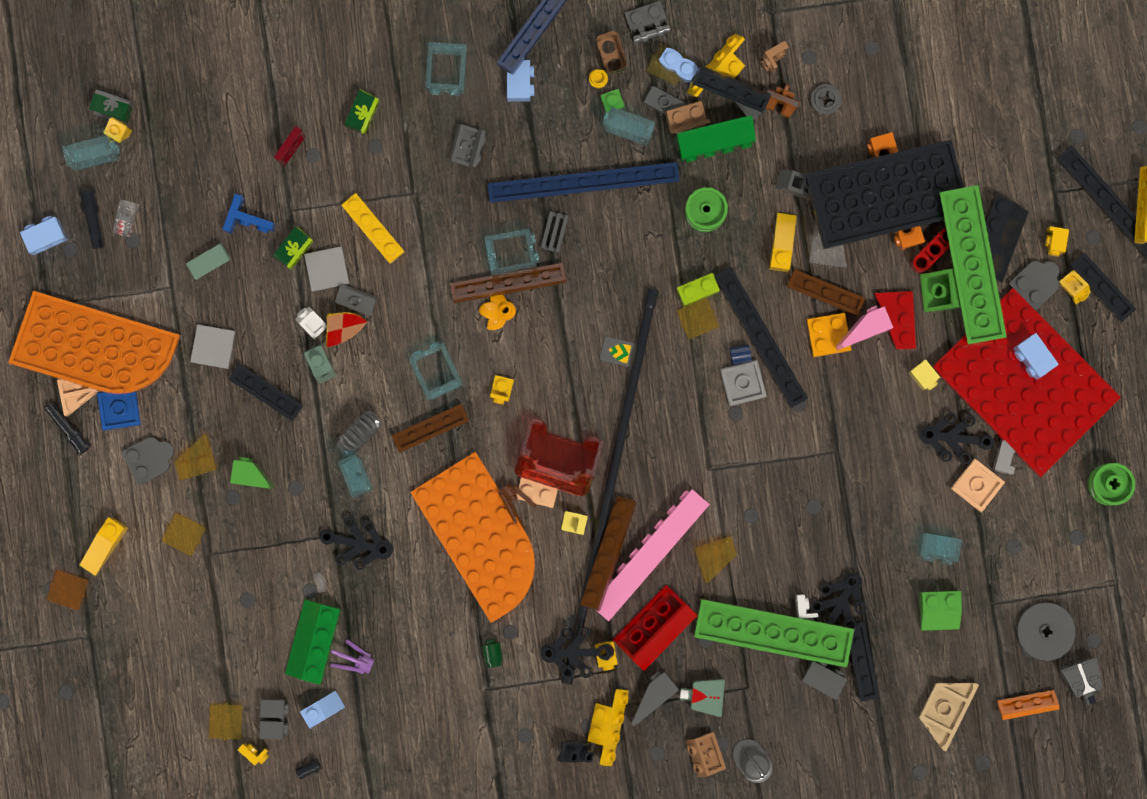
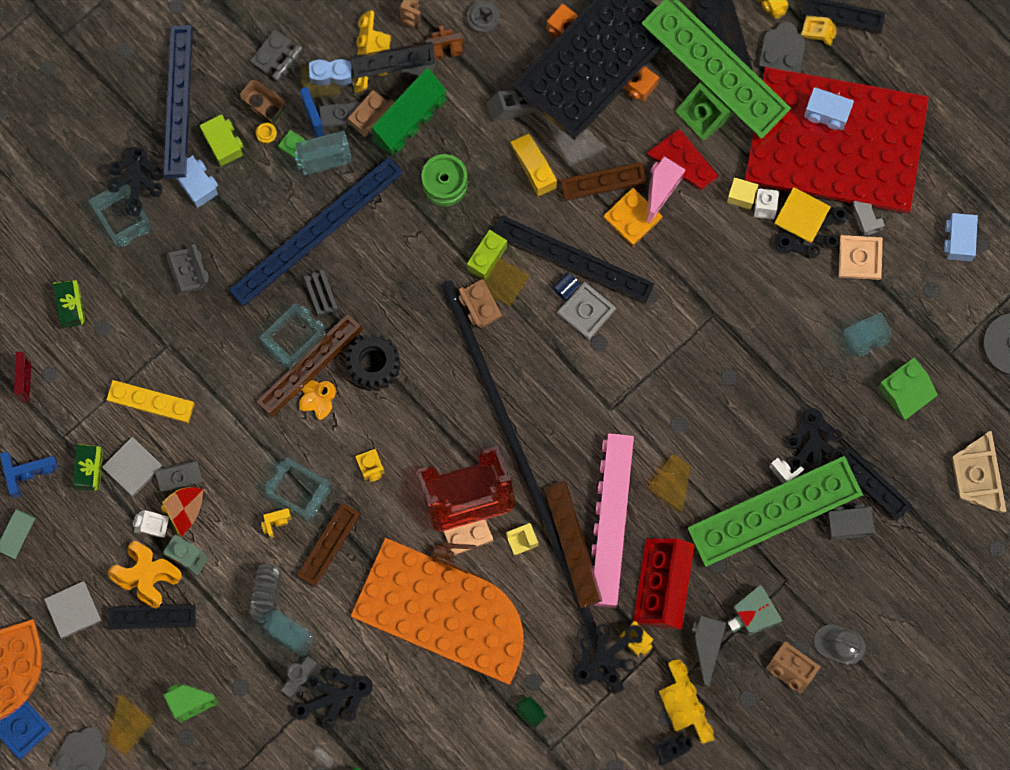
camera: 35 degrees left, 10 degrees down
dark grey sticker [600,336,637,368] -> none
red beam [911,228,950,273] -> none
bright green wheel [1088,463,1135,505] -> none
none -> black plant [107,147,164,216]
none -> light orange piece [107,541,182,608]
none -> lime brick [200,114,244,167]
none -> yellow bracket [261,508,292,538]
none -> flat silver bar [280,656,319,699]
none -> blue tile [300,87,325,140]
none -> black tyre [346,334,400,391]
none -> medium nougat bracket [459,279,503,328]
none -> white bracket [754,189,779,219]
none -> yellow slope [774,187,831,243]
none -> light blue brick [944,213,978,261]

